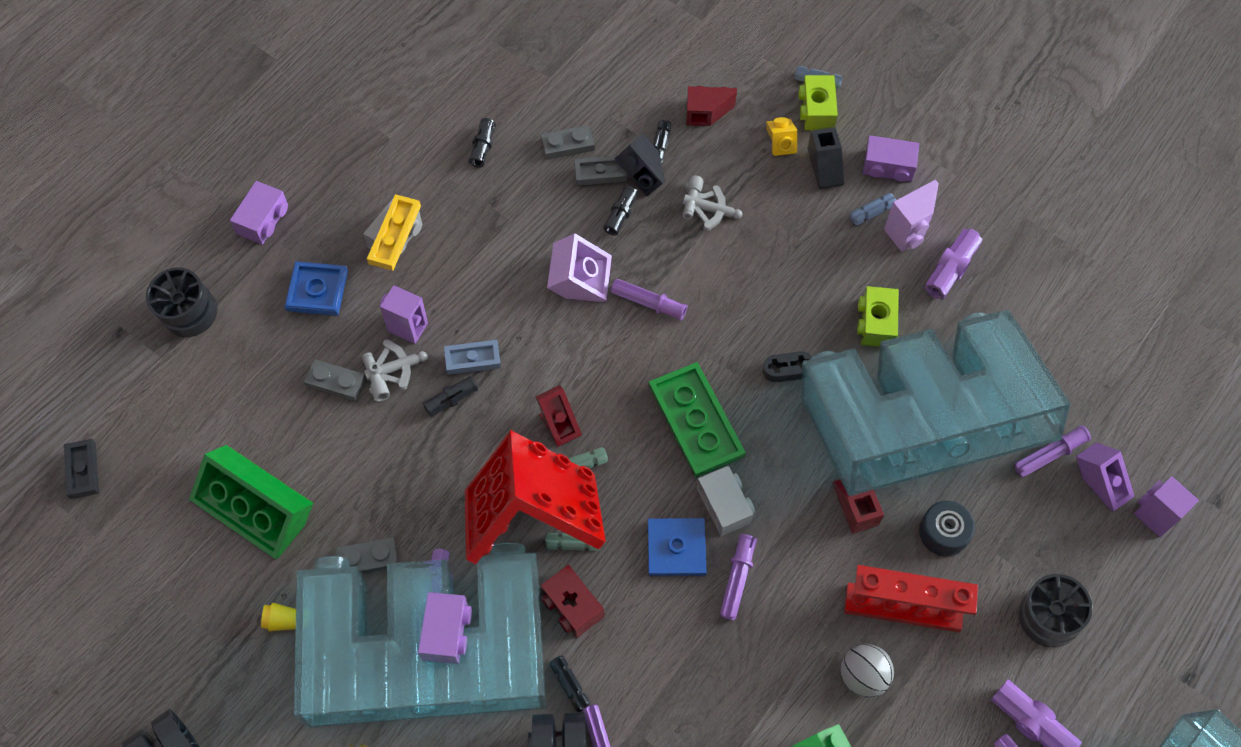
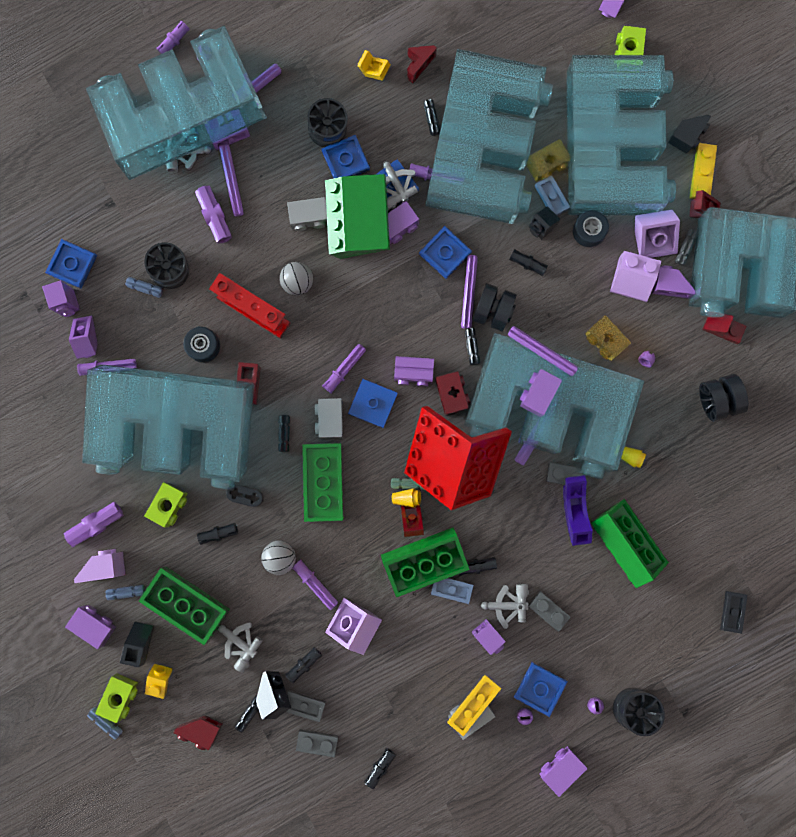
camera: 155 degrees left, 20 degrees up
none -> blue plate [45,239,97,289]
none -> sand blue axle [125,277,163,298]
none -> green brick [139,567,230,645]
none -> black pin [197,523,238,545]
none -> light grey piece [261,541,296,575]
none -> black axle [278,415,290,452]
none -> green slope [381,528,470,598]
none -> yellow cone [392,488,421,508]
none -> medium lavender brick [394,356,434,387]
none -> medium lavender axle [508,326,578,376]
none -> medium lavender hinge [517,708,533,725]
none -> dark purple arch [563,475,593,546]
none -> medium lavender hinge [587,697,604,714]

